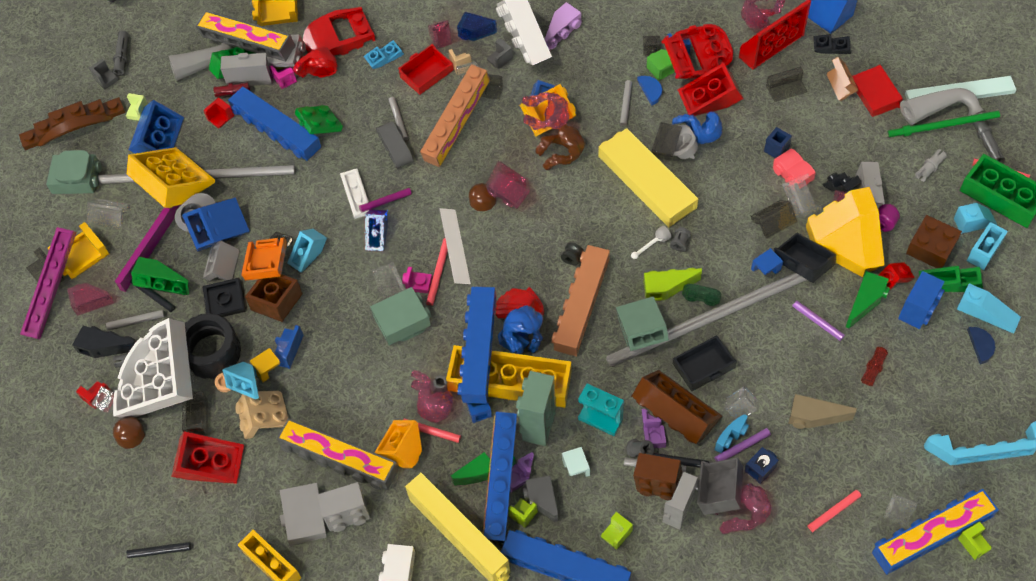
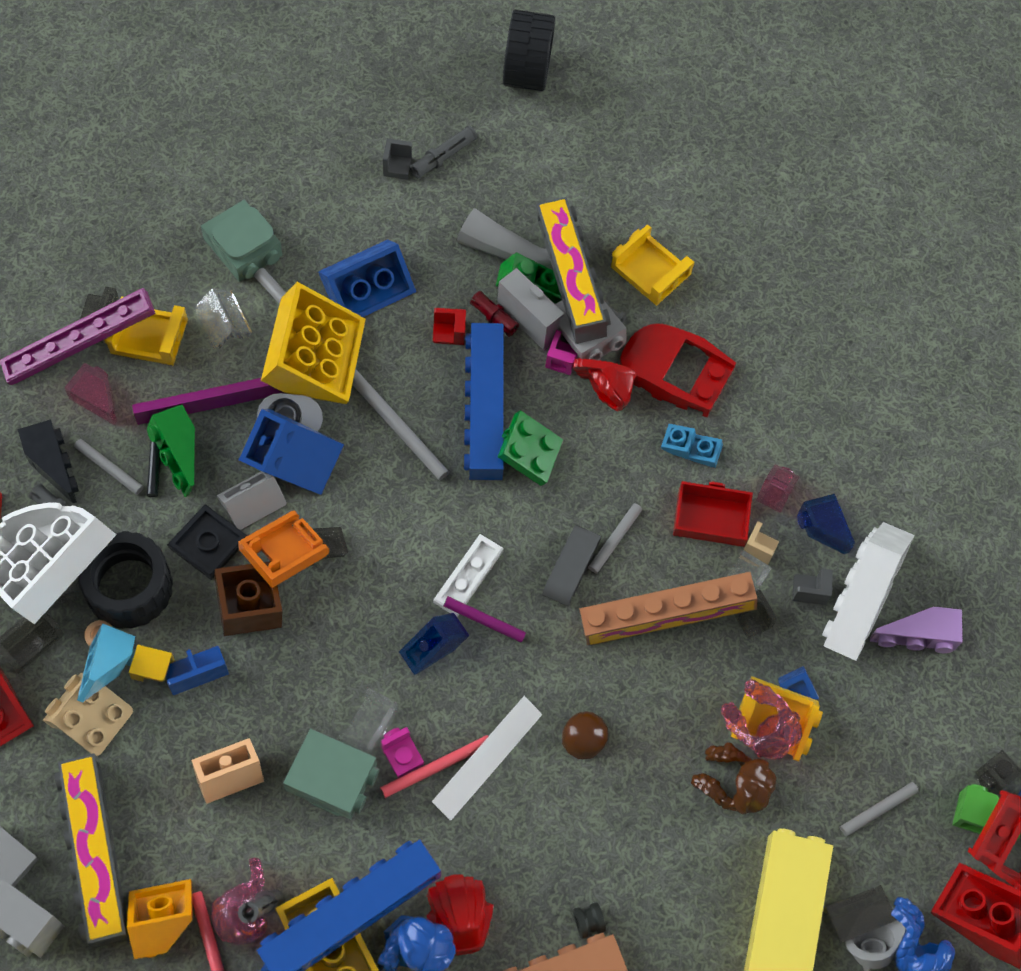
camera: 40 degrees right, 5 degrees up
reddish brown piece [19,97,125,150] -> none
yellowish green panel [126,93,148,121] -> none
medium azure slope [287,229,327,273] -> none
clear pink slope [486,160,530,209] -> none
blue tile [637,76,662,106] -> none
none -> light nougat brick [191,738,264,804]

